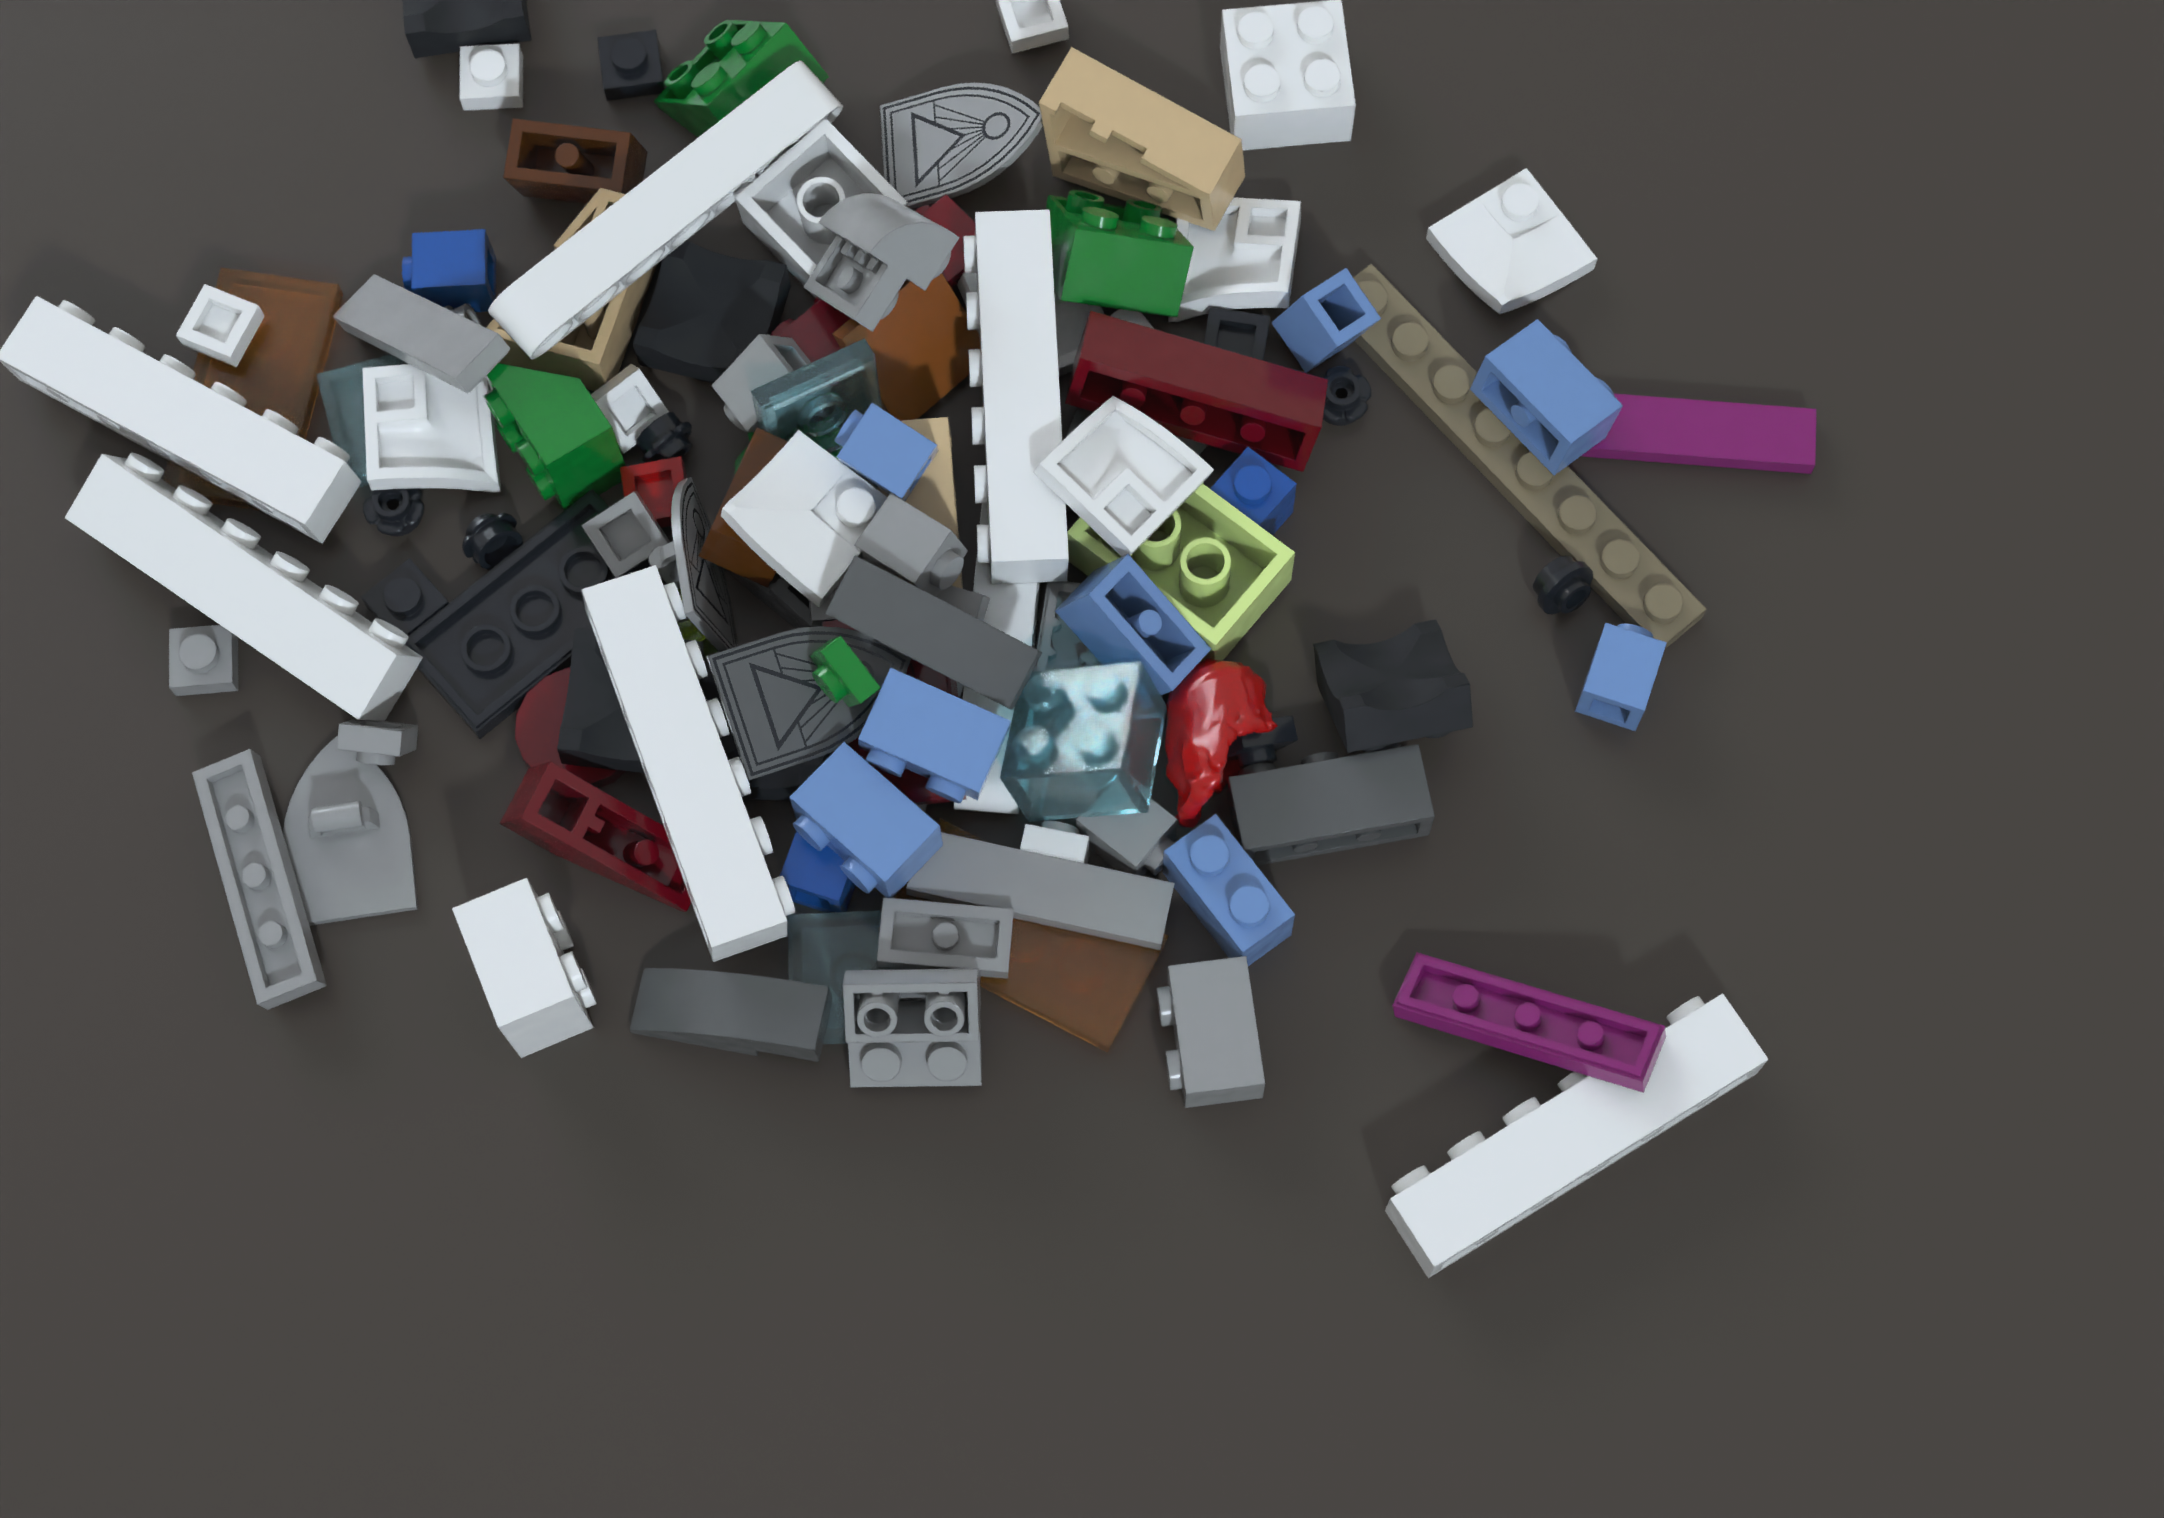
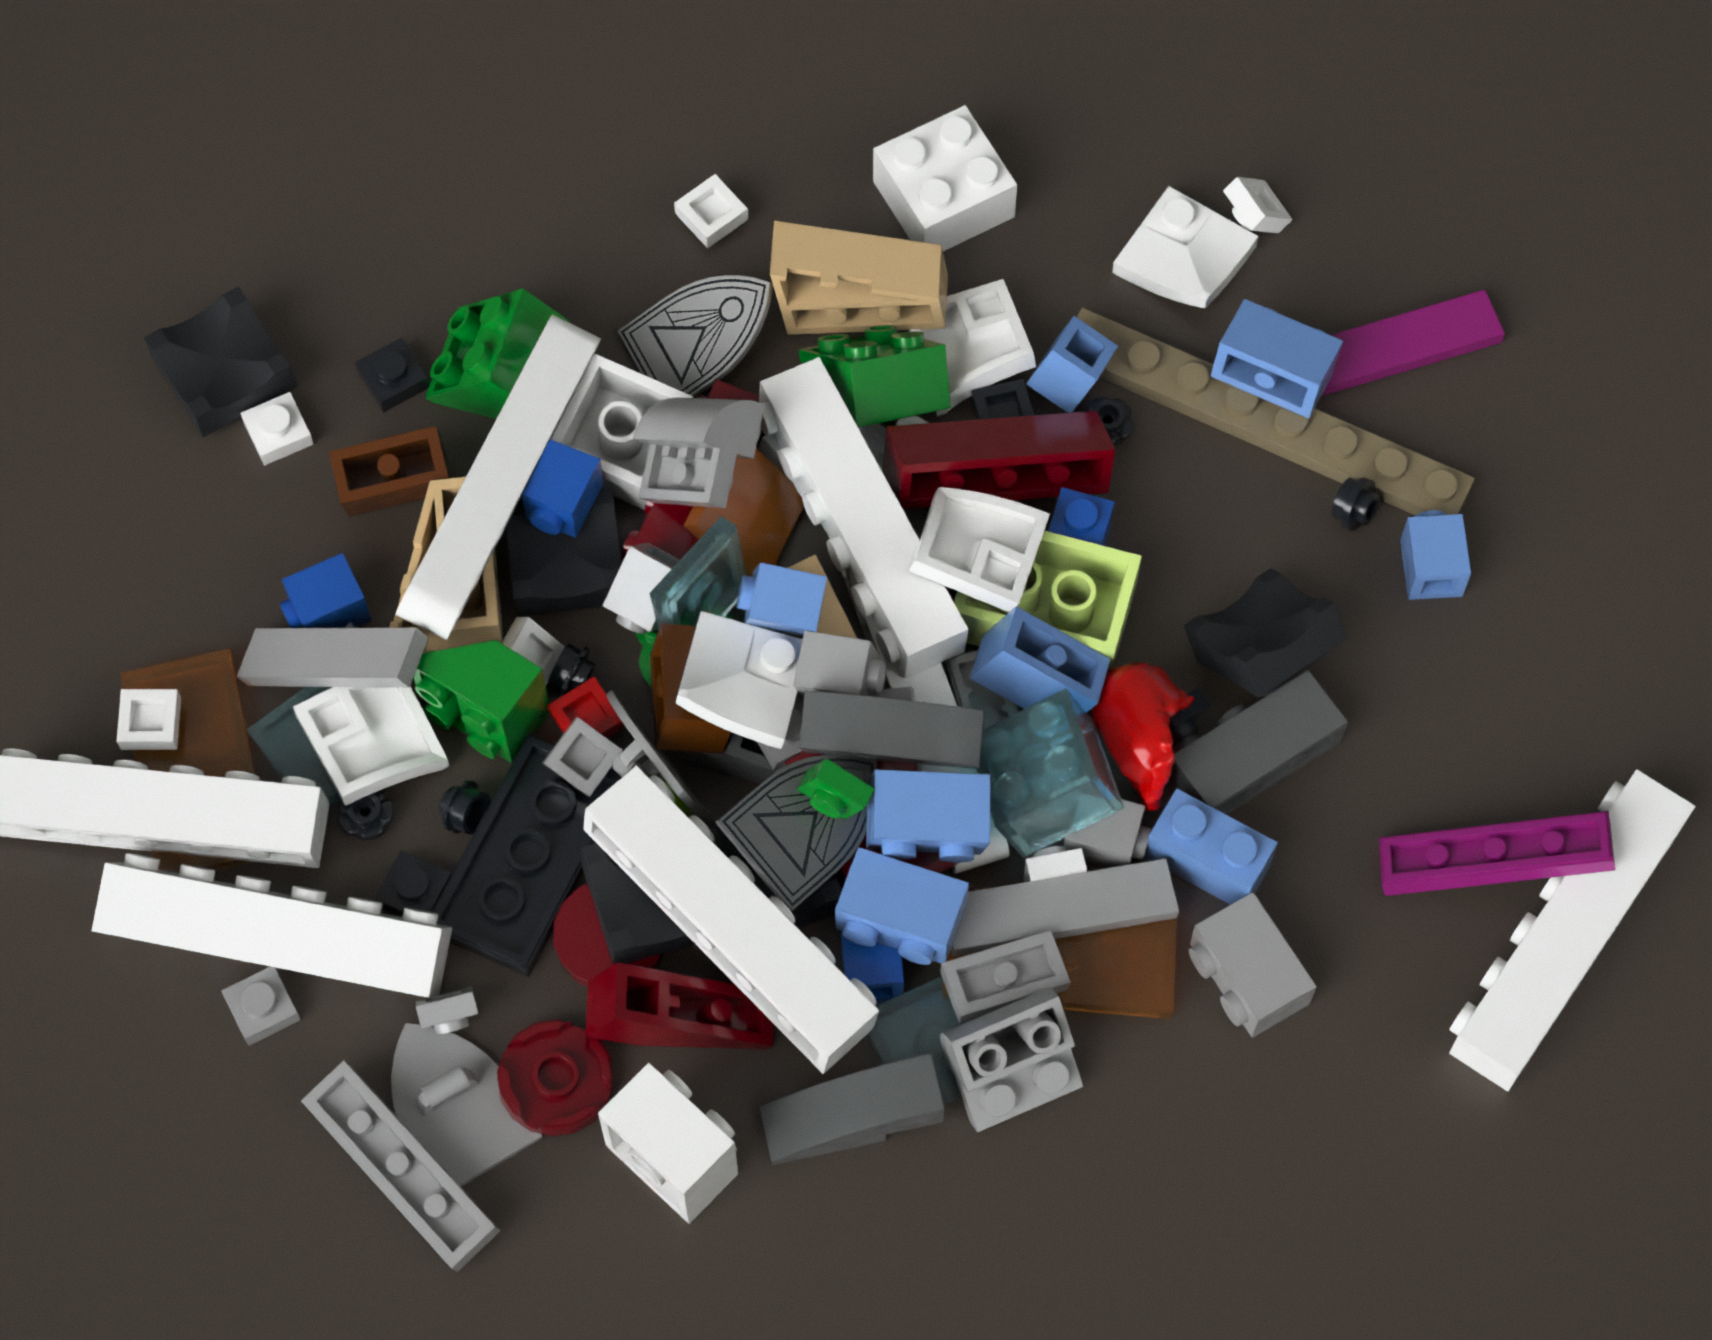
camera: 25 degrees left, 5 degrees down
none -> dark red tile [497,1019,614,1137]
none -> blue brick [521,439,604,538]
none -> white plate [1223,177,1293,234]

